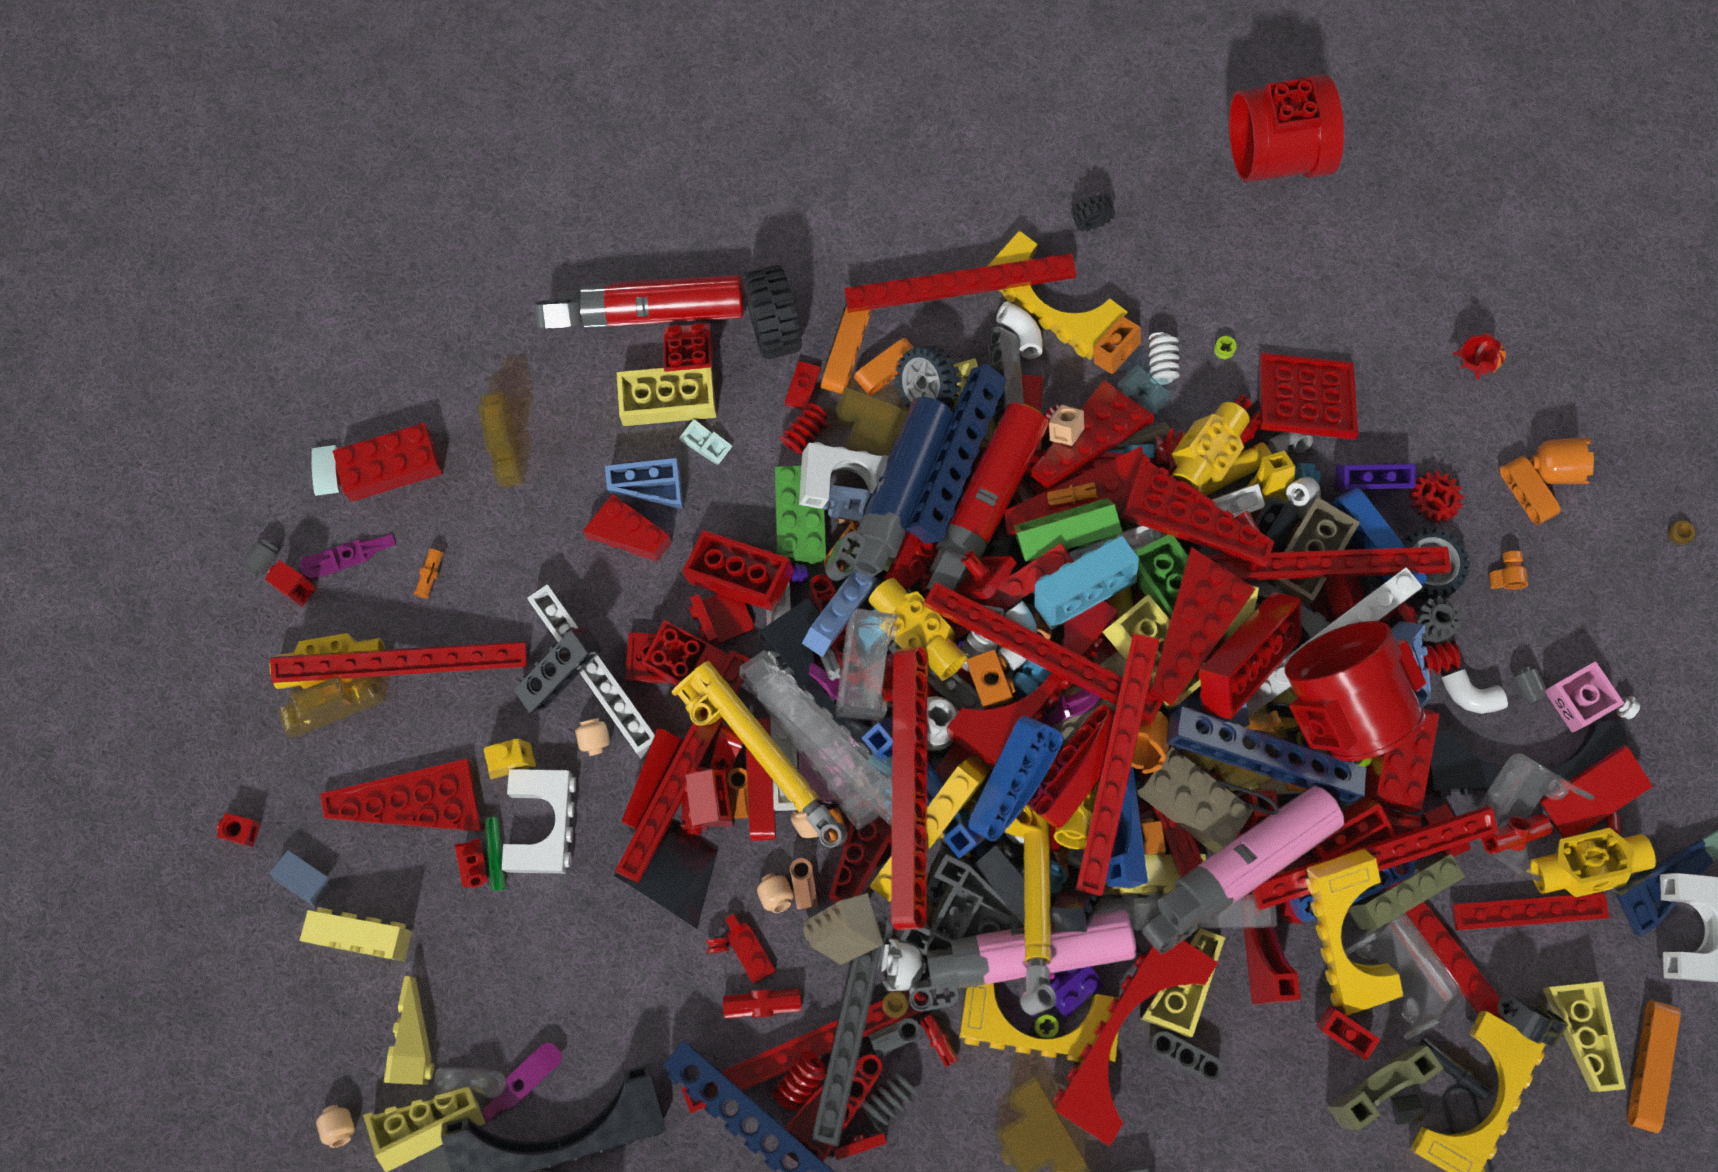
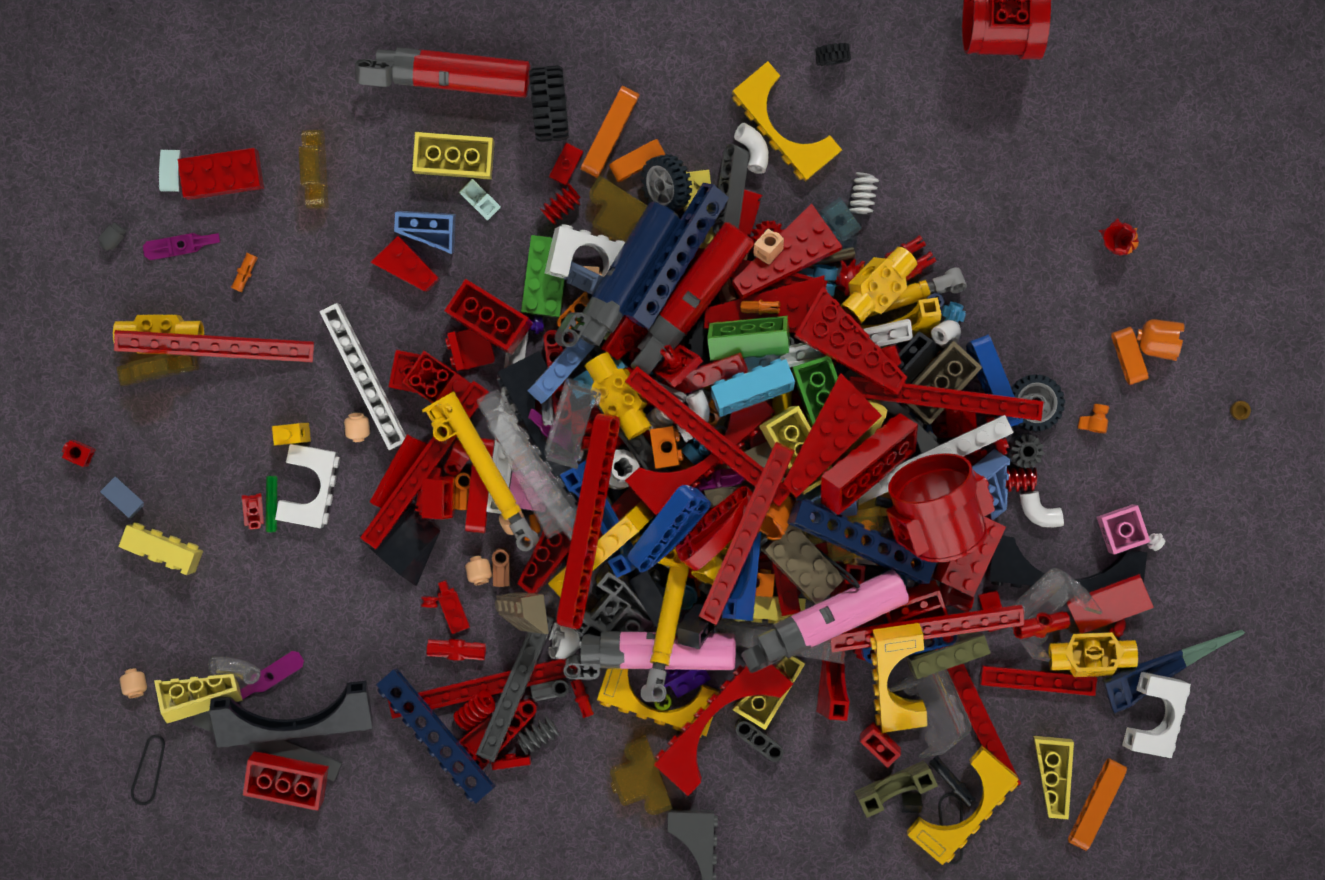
camera: 10 degrees right, 15 degrees up
red brick [264,560,317,607] -> none
red wing [320,759,482,832] -> none
light yellow wedge [384,976,434,1085] -> none
black brick [514,627,603,713] -> none
red slope [664,323,713,372] -> none
red plate [844,254,1077,313] -> none
clear light blue arm [867,752,893,775] -> none
pearl gold tile [883,991,908,1018] -> none
orange brick [1093,316,1141,375] -> none
lime bush [1214,336,1237,359] -> none
red plate [1259,353,1359,440] -> none
dark purple brick [1335,463,1416,489] -> none
red gear [1409,471,1464,523] -> none
black piece [1498,996,1568,1047] -> none
dark grey brick [1513,666,1547,704] -> none

